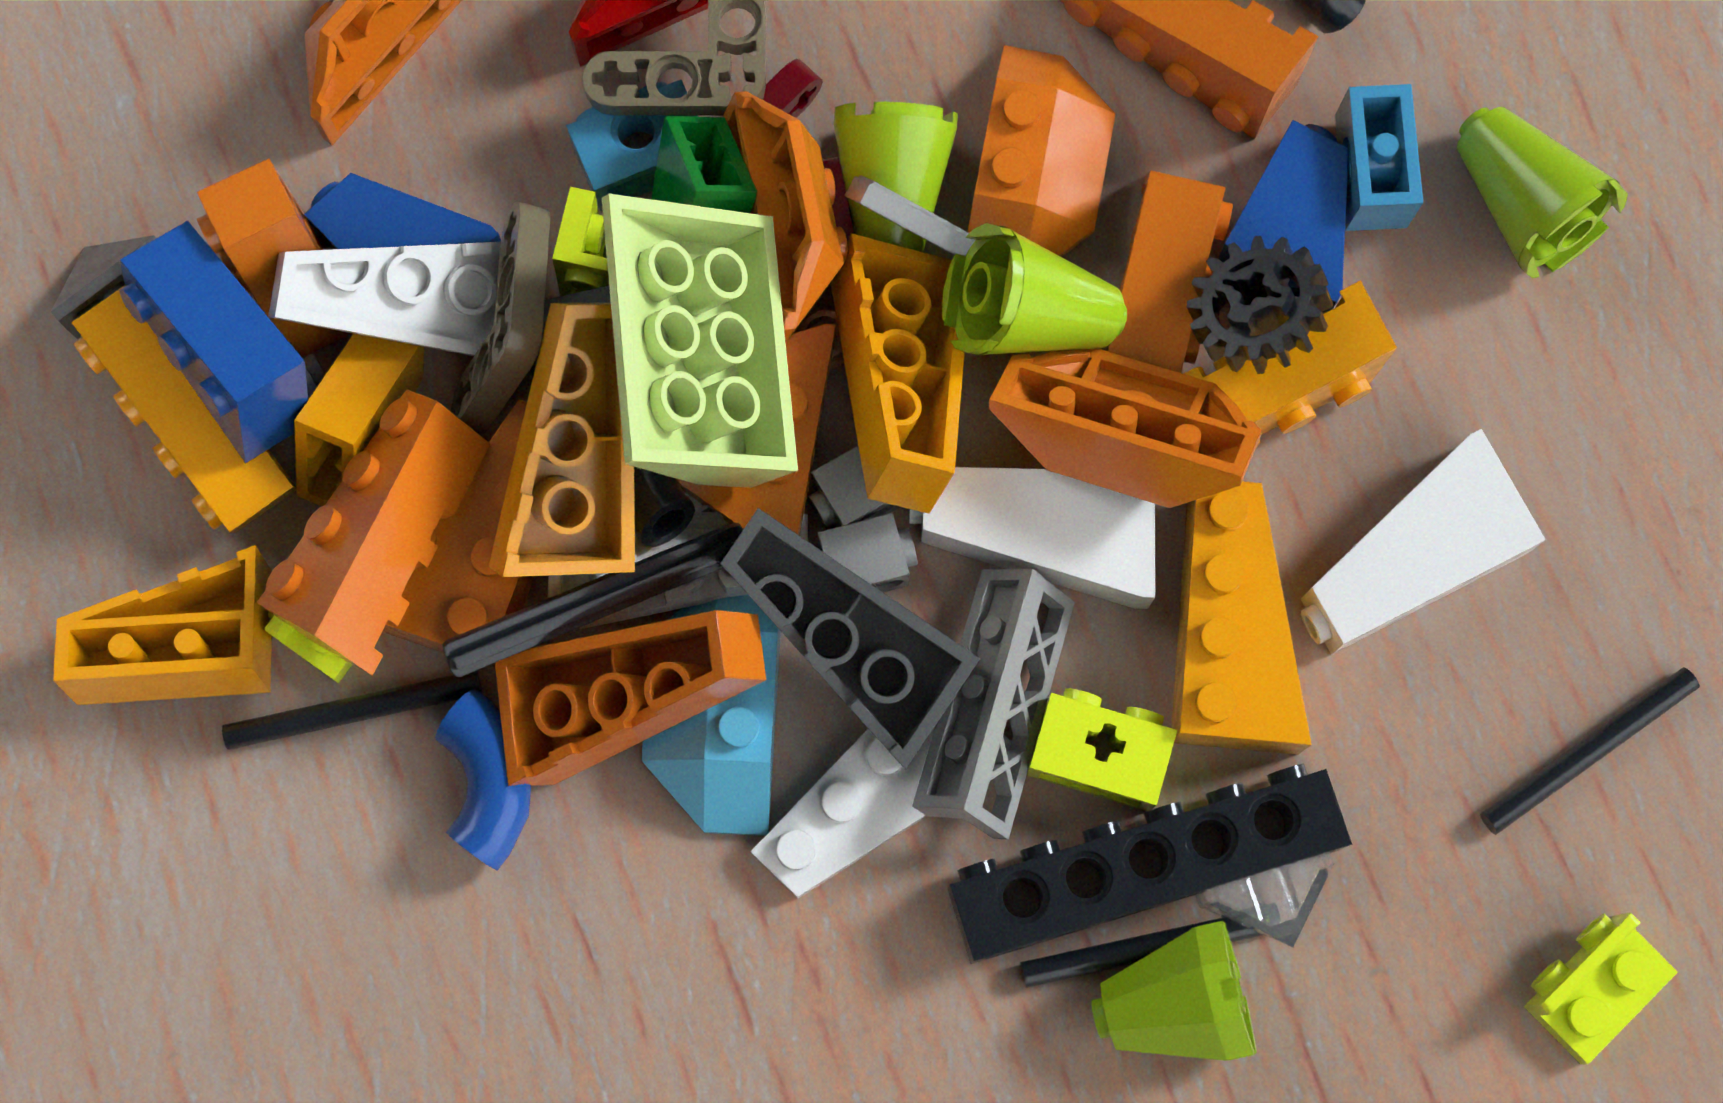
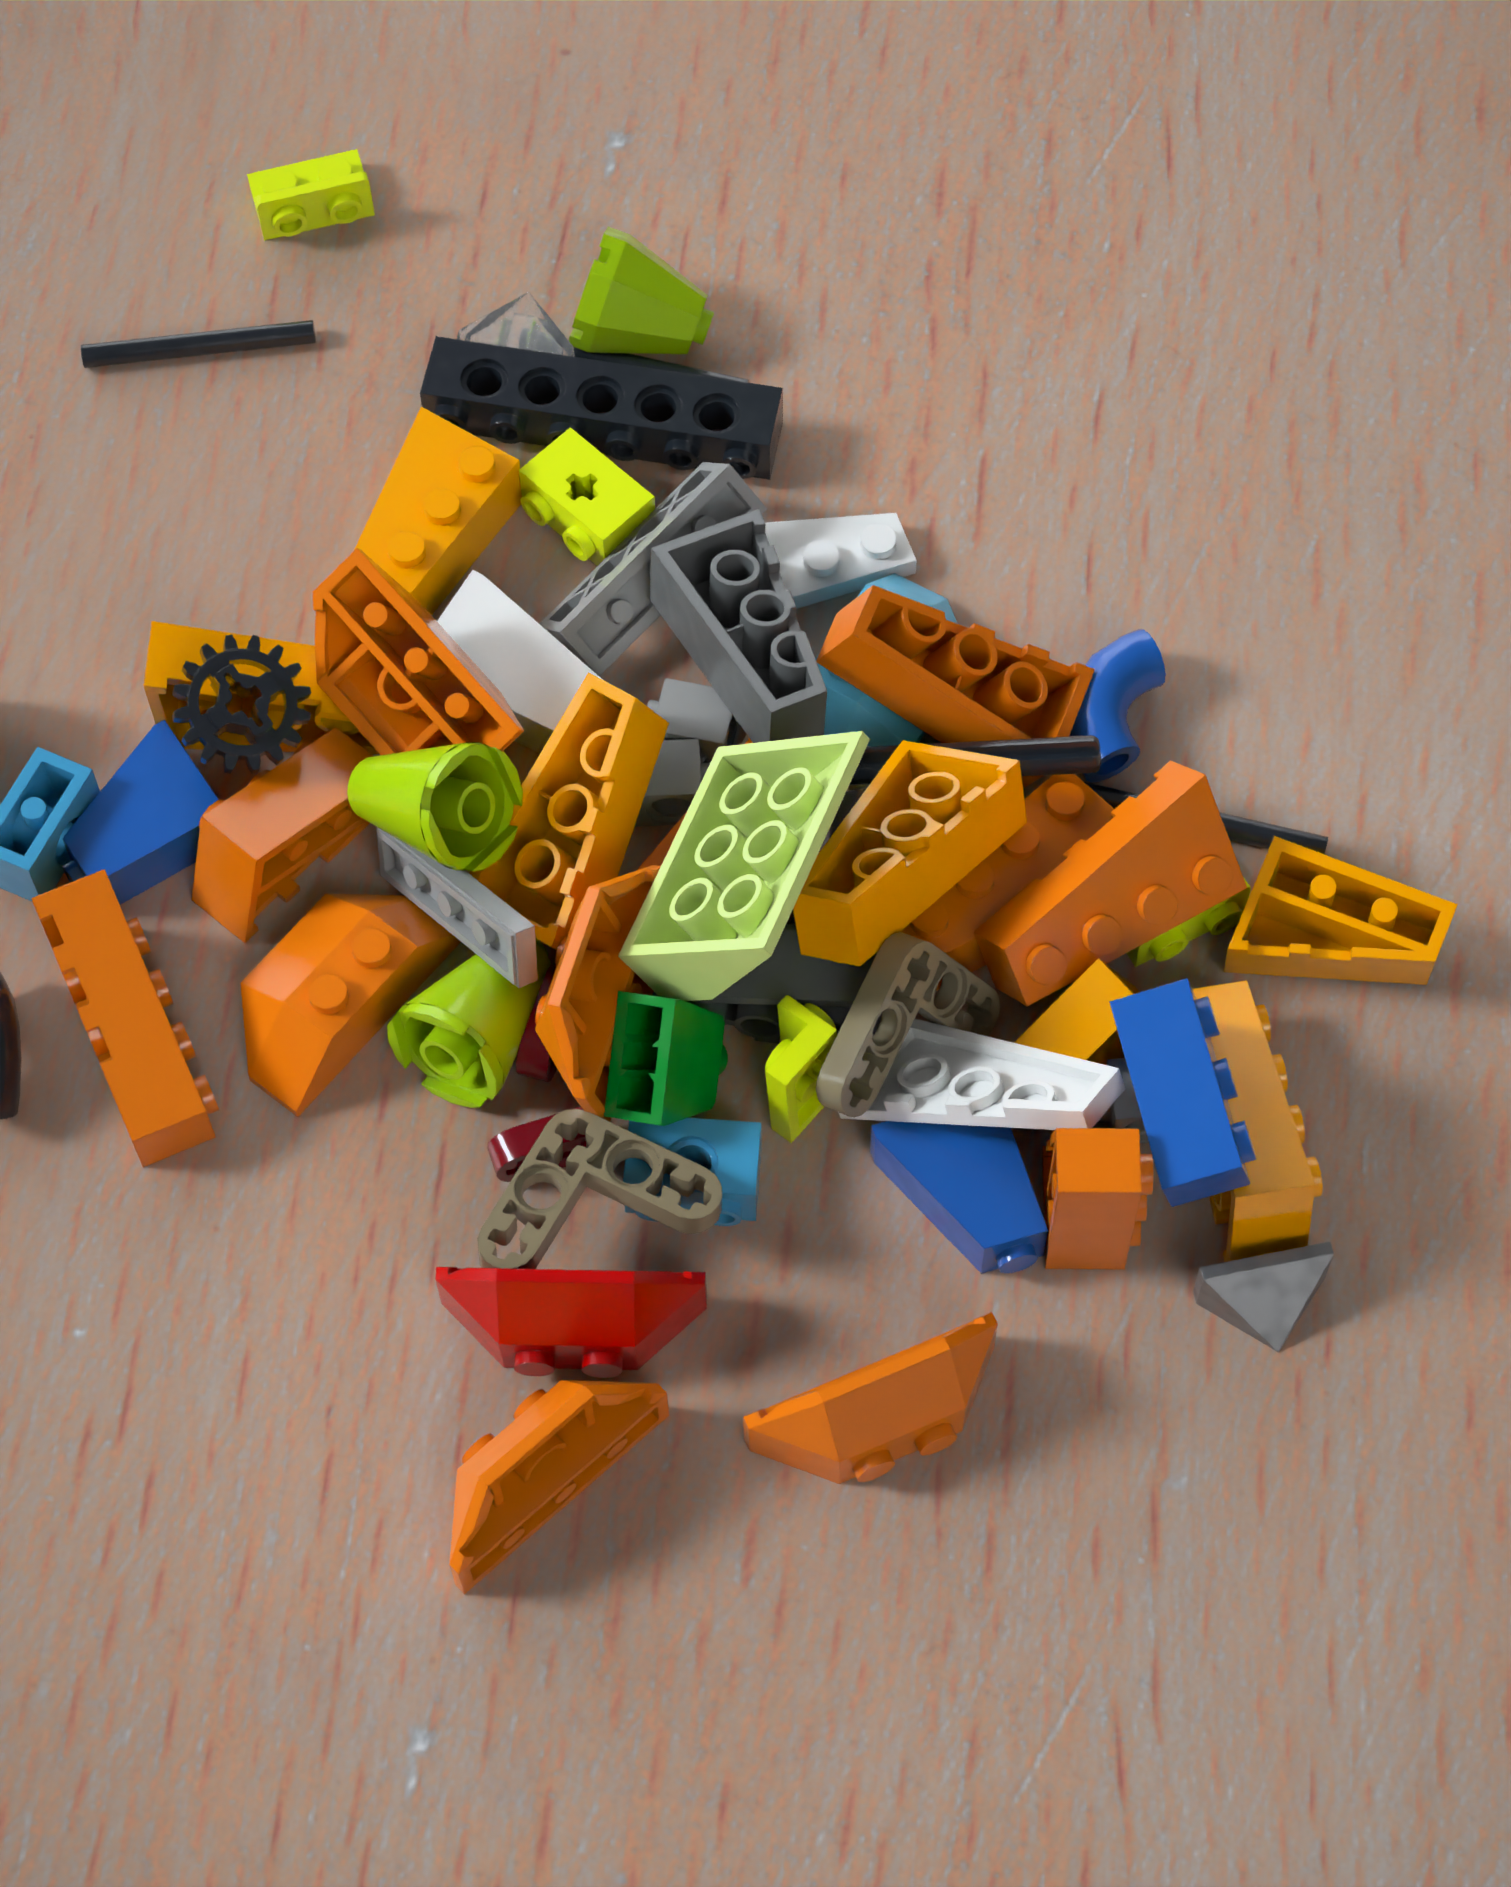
camera: 150 degrees left, 15 degrees down
white slope [1301,429,1546,655] -> none

